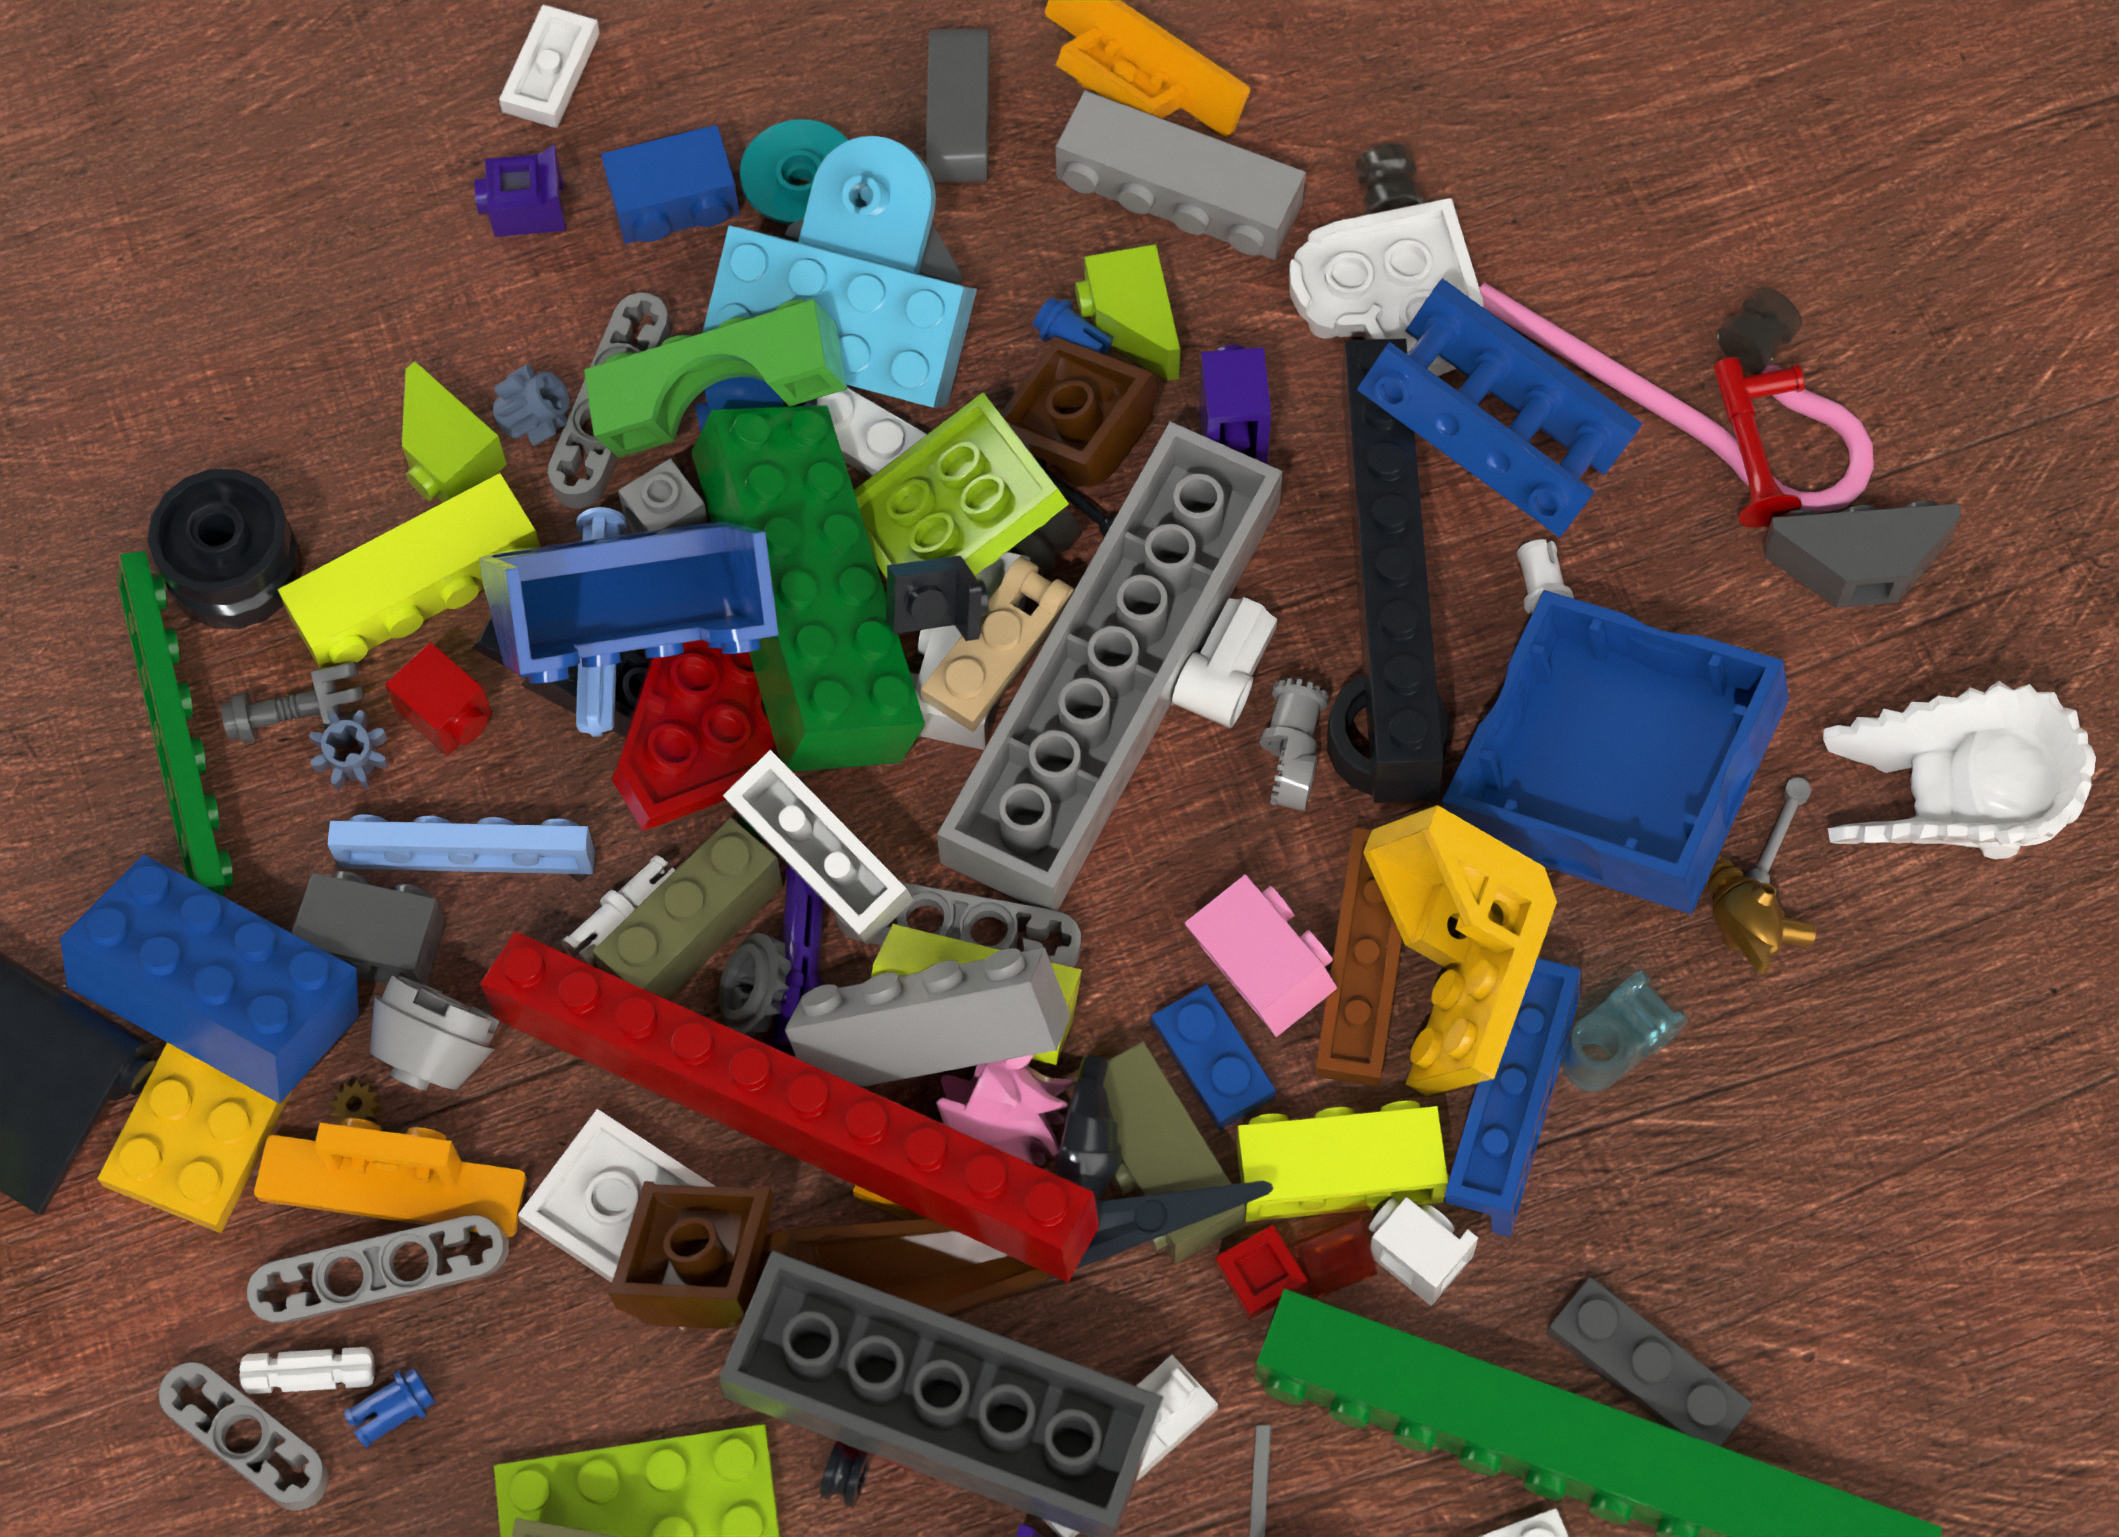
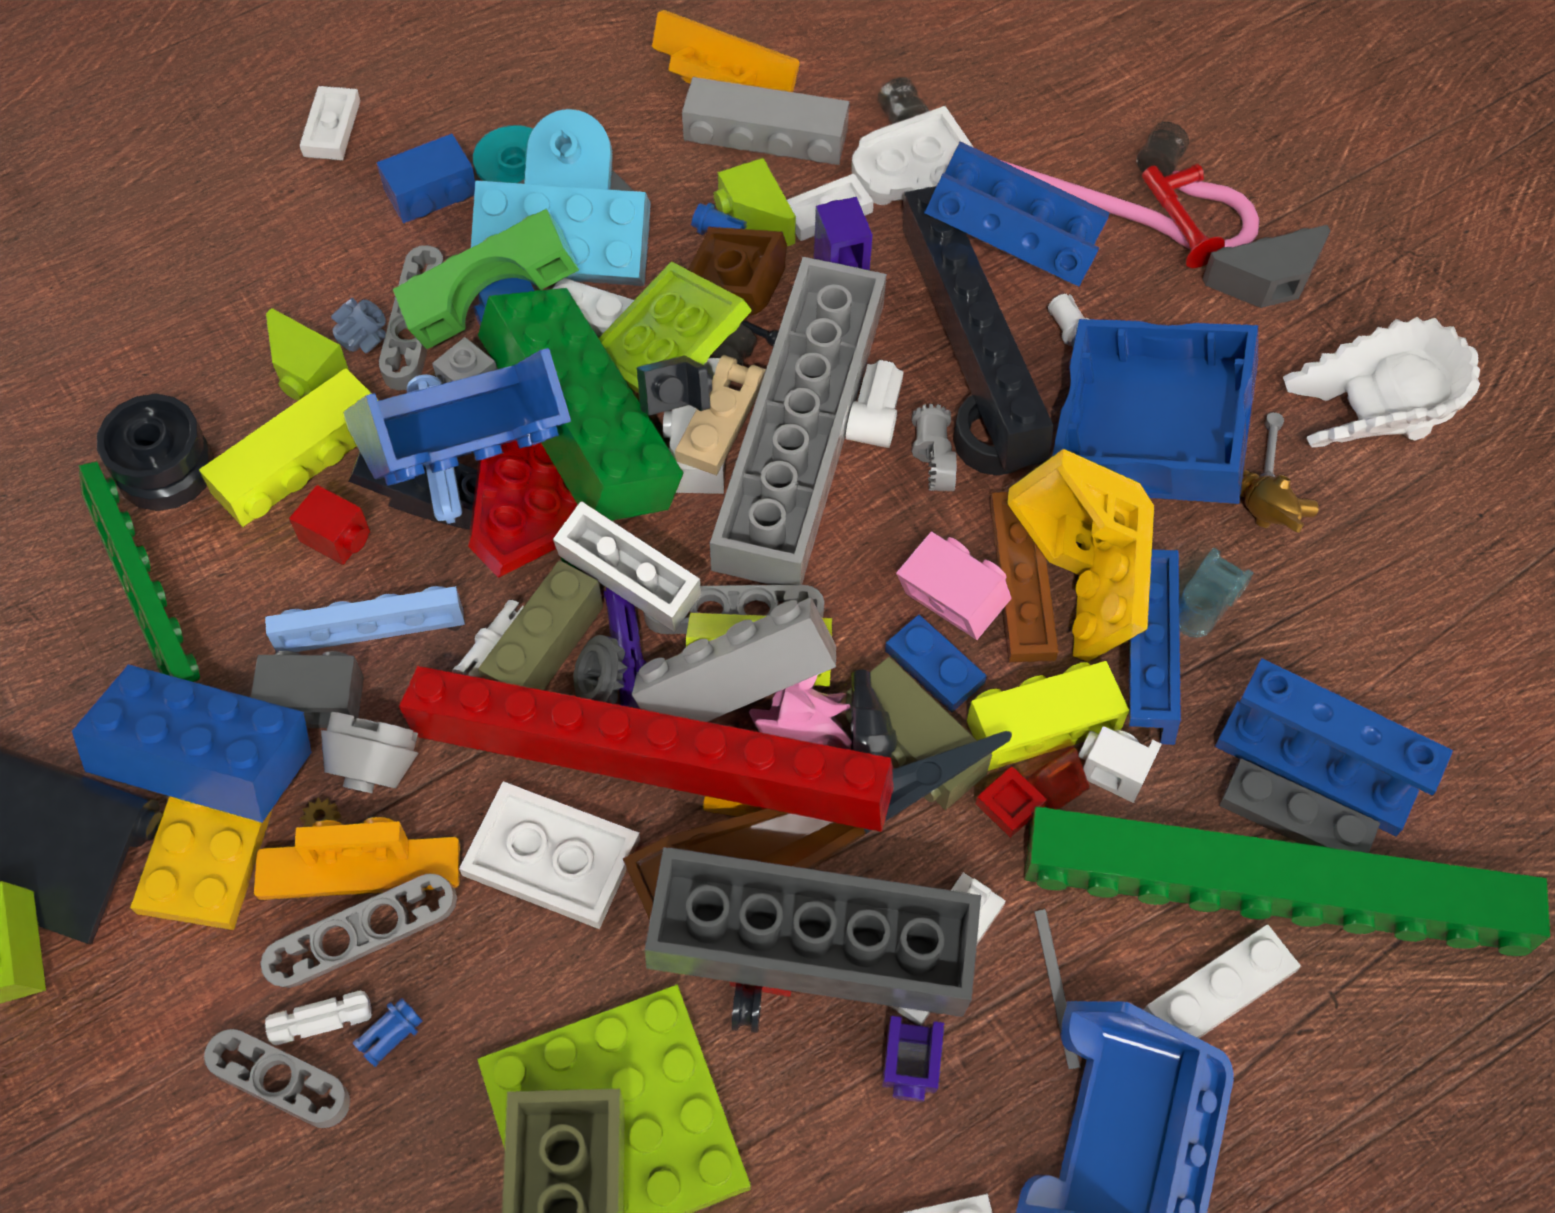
camera: 15 degrees left, 5 degrees down
dark grey hinge [221,661,370,744] -> none
sand blue gear [309,710,389,791] -> none
dark purple window [475,144,566,237] -> none
reddish brown slope [608,1181,774,1329] -> none
dark grey beam [926,28,990,183] -> none
none -> white plate [787,174,874,241]
none -> blue fence [1215,658,1453,837]

